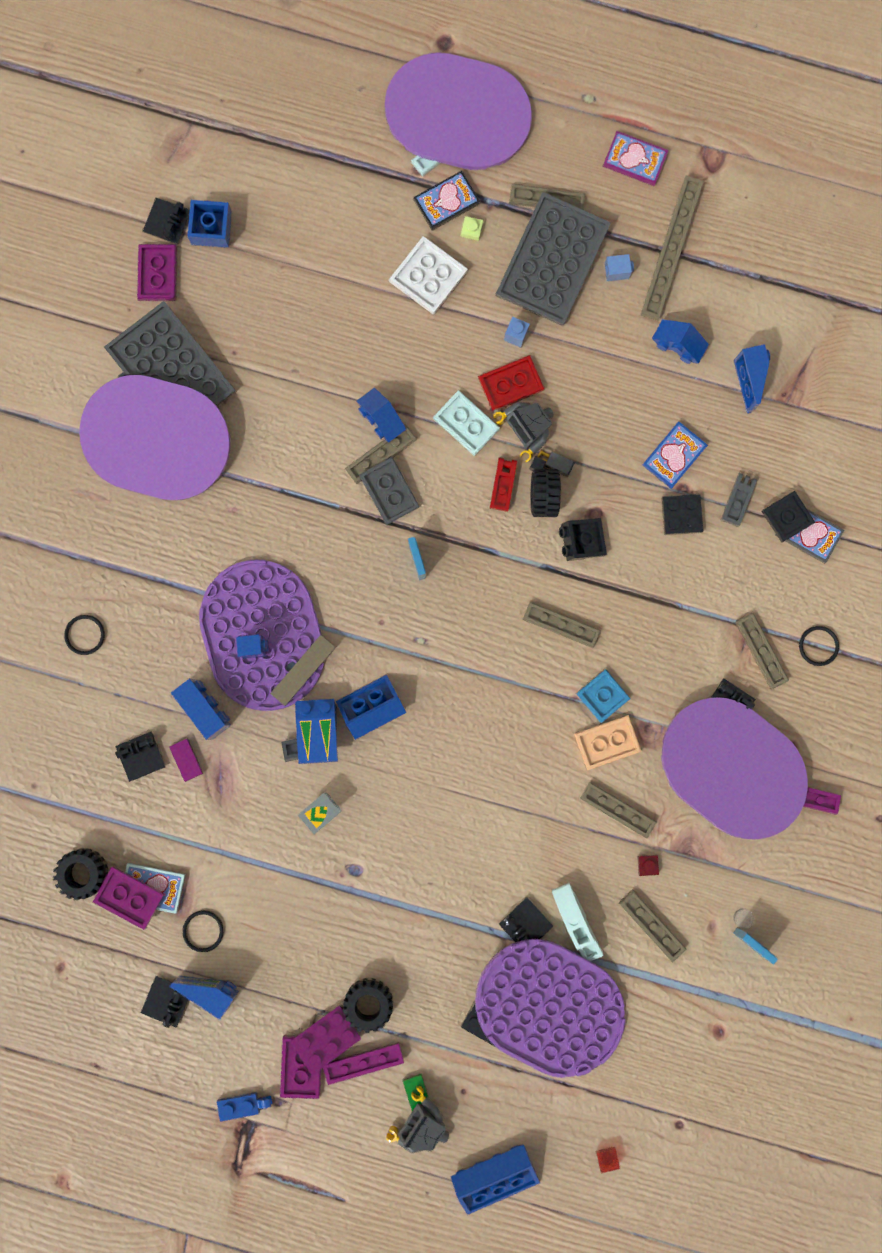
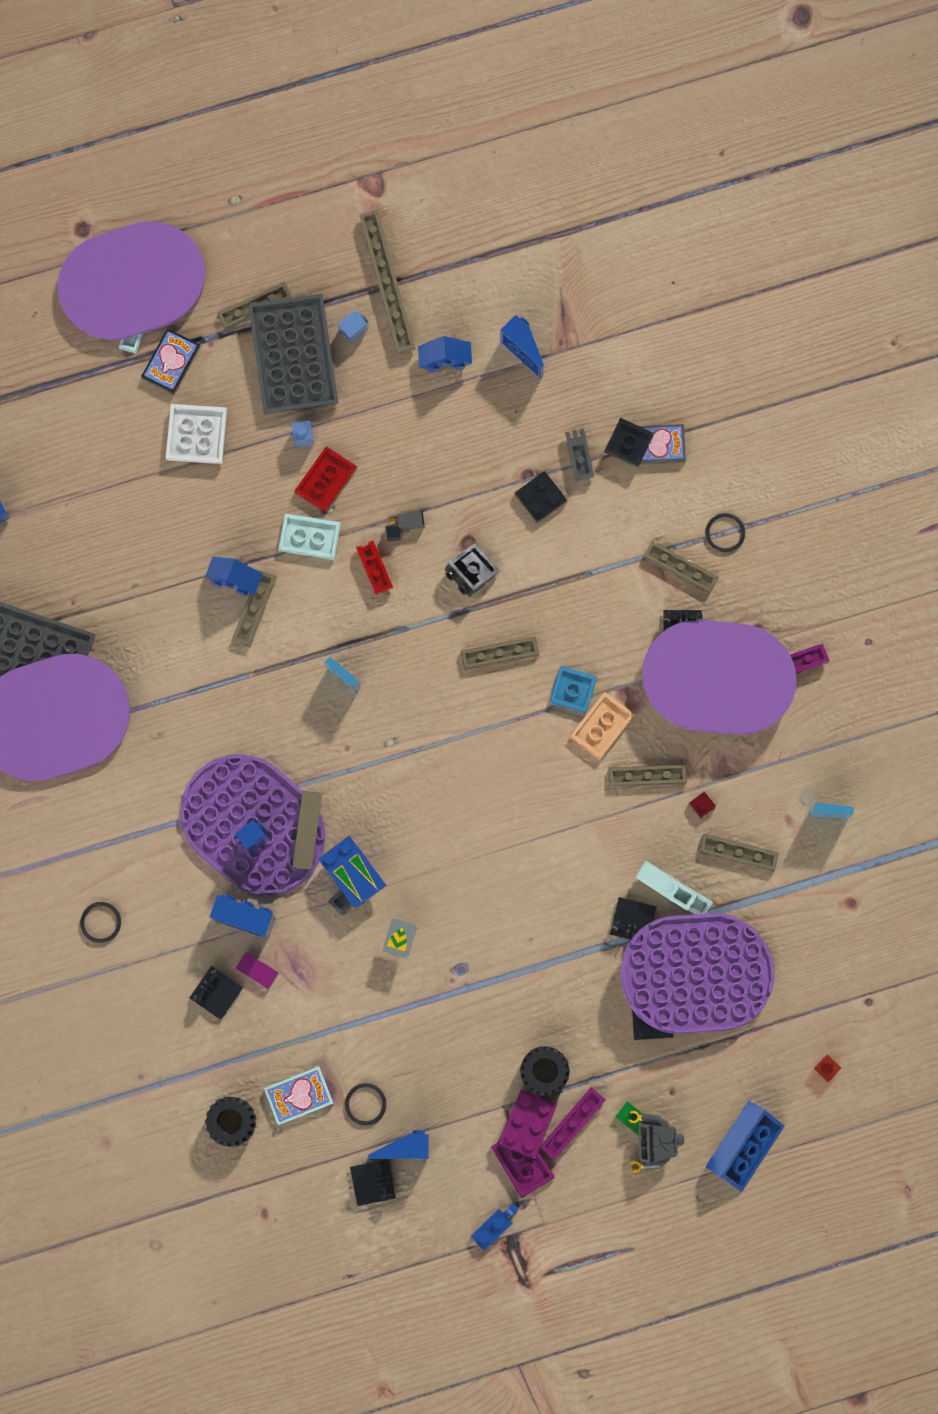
camera: 25 degrees left, 5 degrees down
magenta plate [93,866,165,930] -> none
blue slope [336,675,406,740] -> none
dark grey tile [359,457,420,525] -> none
yellowish green plate [461,216,483,241] -> none
dark grey torso [493,402,554,462] -> none
black tyre [530,469,561,517] -> none
tile [603,131,668,186] -> none
tile [642,421,708,489] -> none

